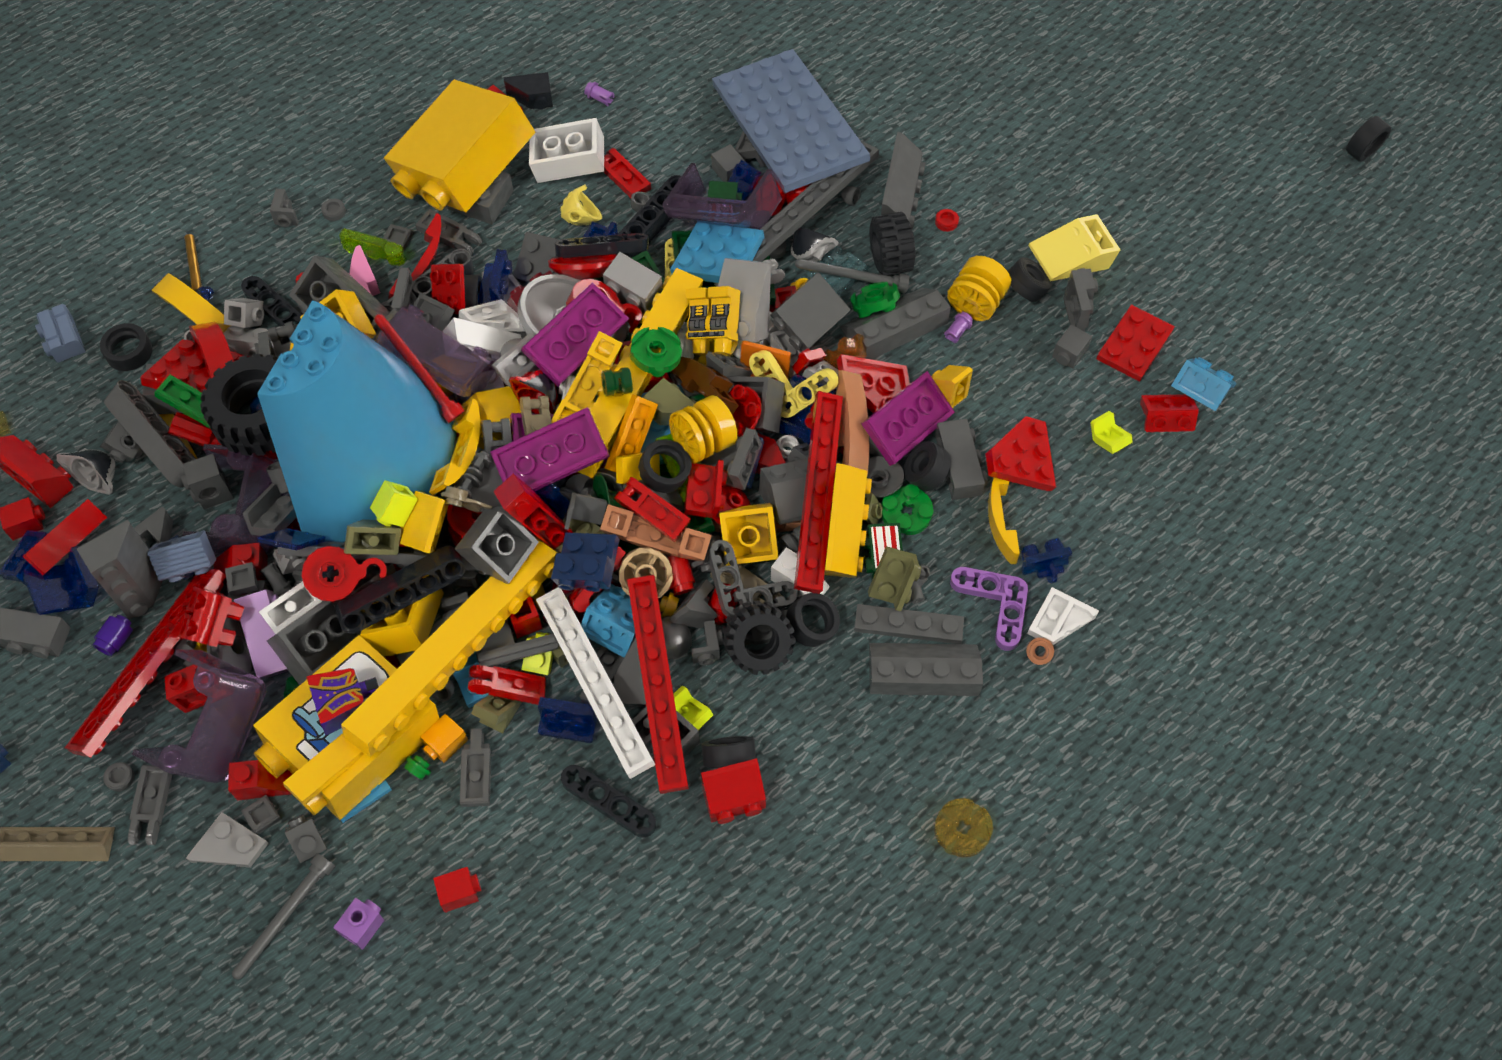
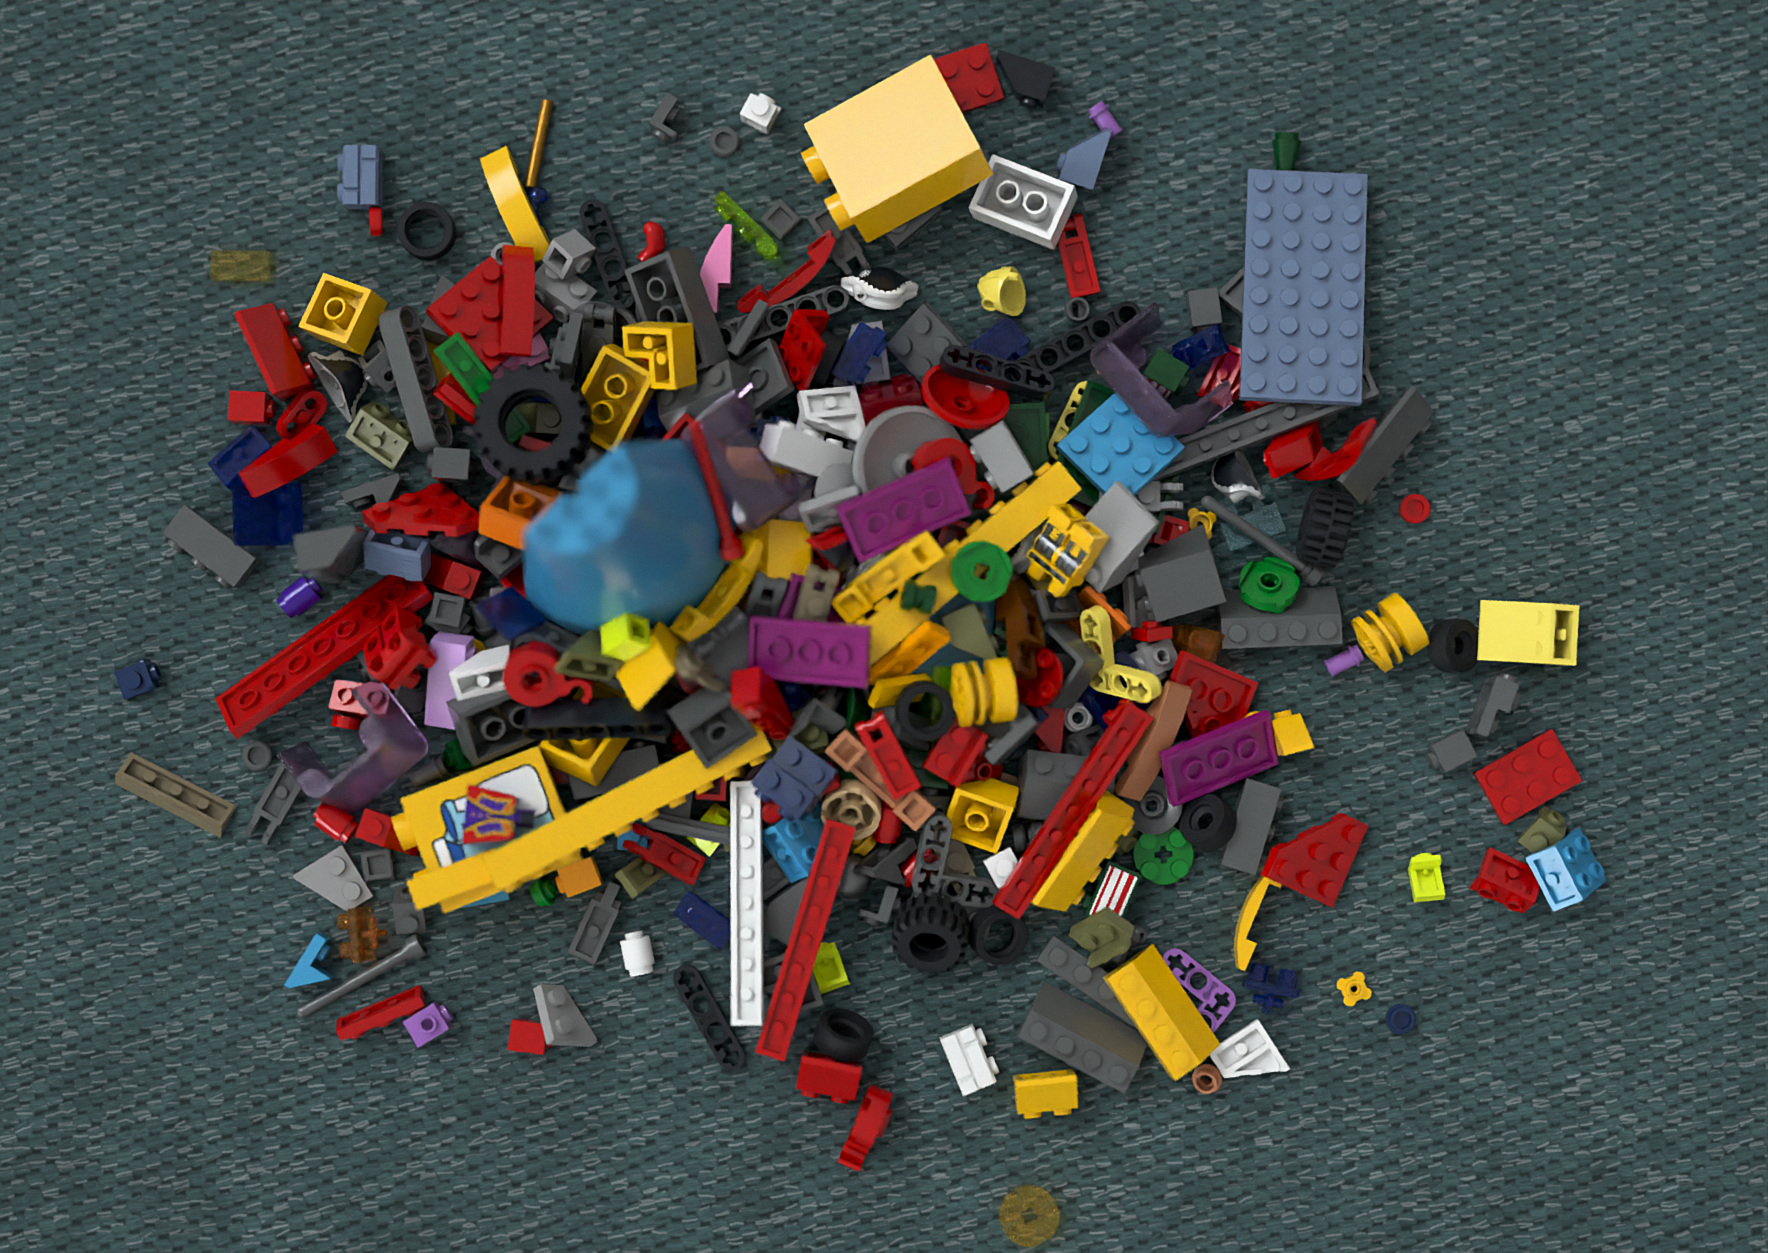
camera: 25 degrees right, 25 degrees up
none -> red plate [276,388,327,440]
none -> dark azure slope [284,932,336,988]
none -> yellow brick [298,273,388,356]
none -> red brick [313,801,359,844]
none -> red tile [331,714,363,730]
none -> red plate [336,985,425,1041]
none -> clear orange hips [337,906,387,963]
none -> olive bracket [345,401,414,470]
none -> red plate [361,483,480,537]
none -> red tile [369,206,383,237]
none -> orange slope [479,475,563,551]
none -> light grey wing [533,984,598,1047]
none -> white brick [620,930,655,976]
none -> white brick [740,93,781,135]
none -> red piece [837,1084,893,1172]
none -> white hat [841,267,918,311]
none -> white brick [939,1024,999,1096]
none -> yellow slope [1013,1069,1078,1119]
none -> sand blue slope [1056,128,1112,190]
none -> yellow slope [1103,944,1220,1081]
none -> red slope [1263,421,1323,478]
none -> dark green cone [1272,132,1301,171]
none -> red slope [1293,418,1377,481]
none -> yellow plate [1336,971,1372,1006]
none -> dark blue plate [1385,1004,1416,1034]
none -> olive bracket [1518,806,1567,853]

